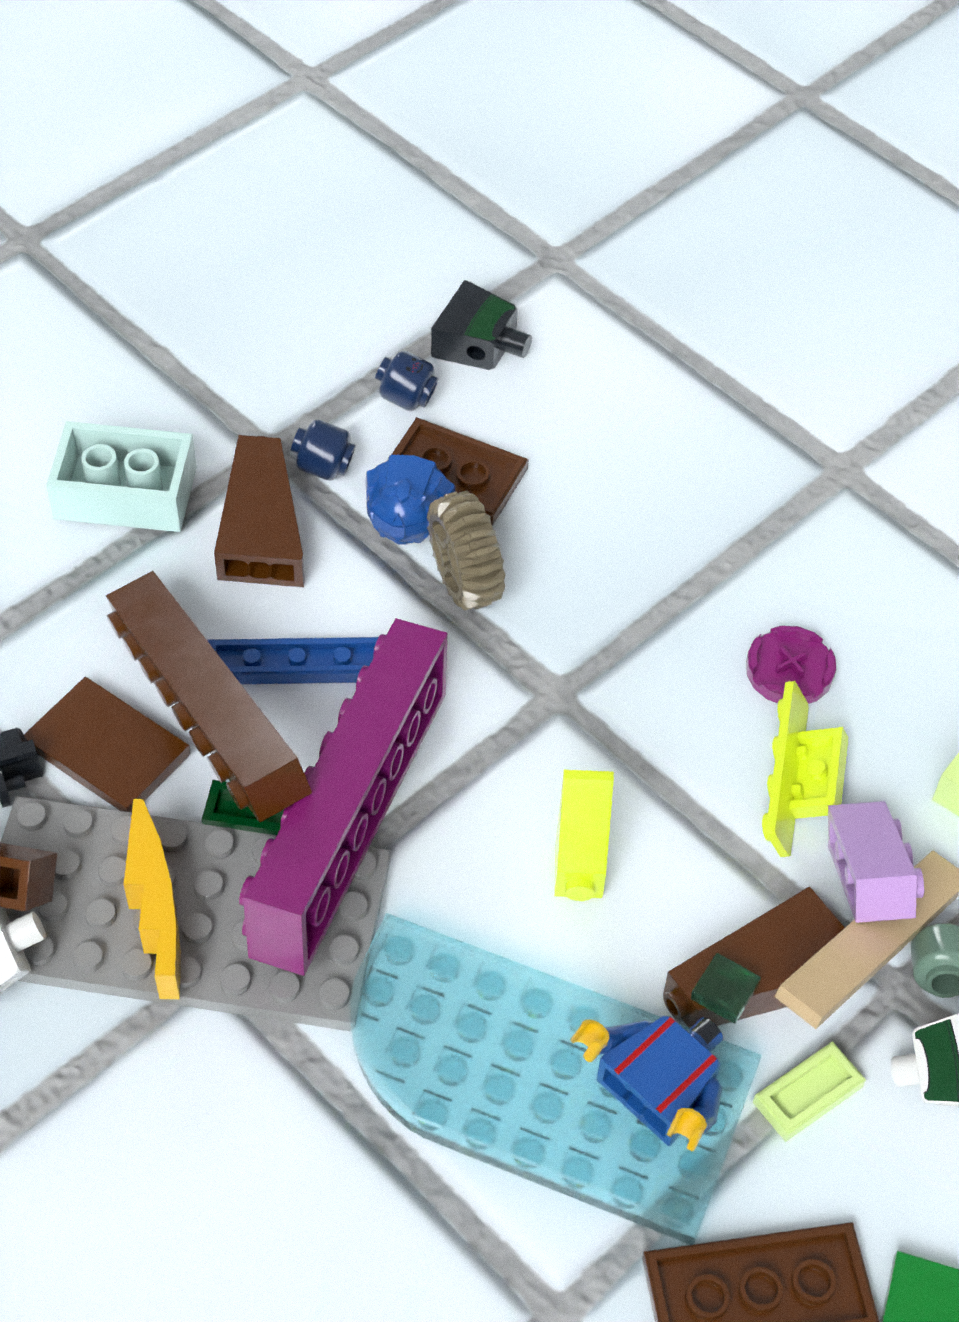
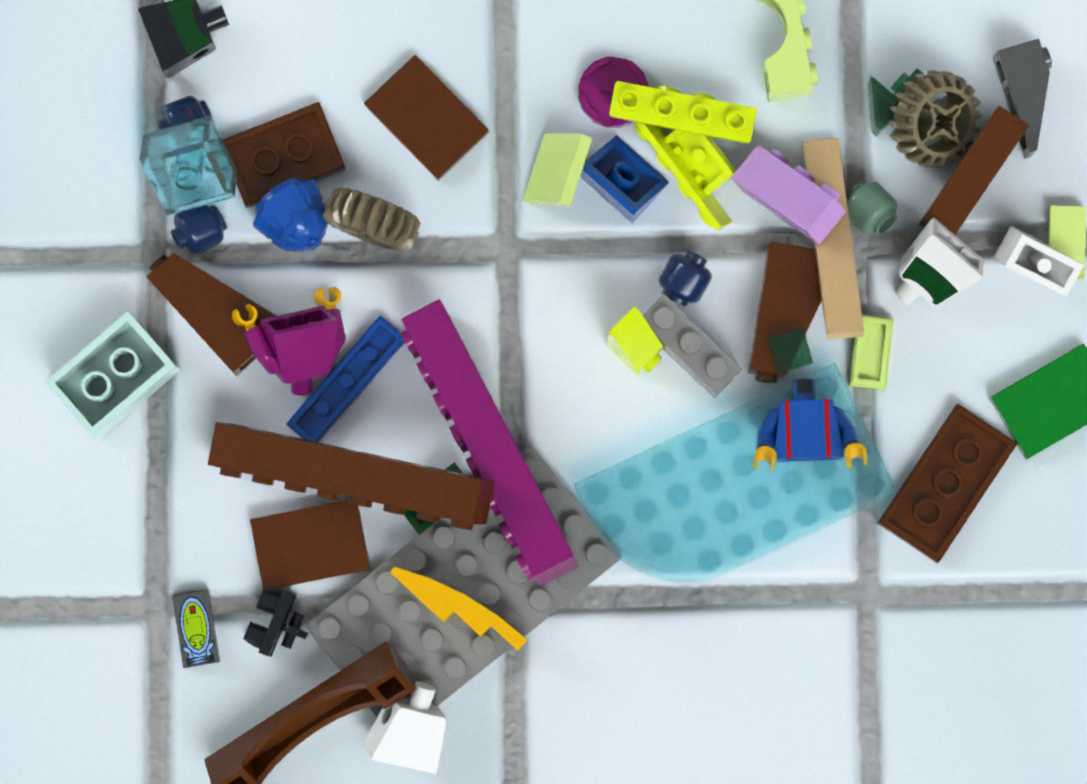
camera: 45 degrees left, 30 degrees up
none -> clear light blue brick [139,116,237,216]
none -> magenta torso [232,287,346,396]
none -> reddish brown tile [364,55,490,181]
none -> yellowish green tile [523,133,592,206]
none -> blue slope [580,135,669,224]
none -> neon yellow bracket [609,81,757,144]
none -> light grey brick [643,294,742,399]
none -> dark blue head [659,250,712,307]

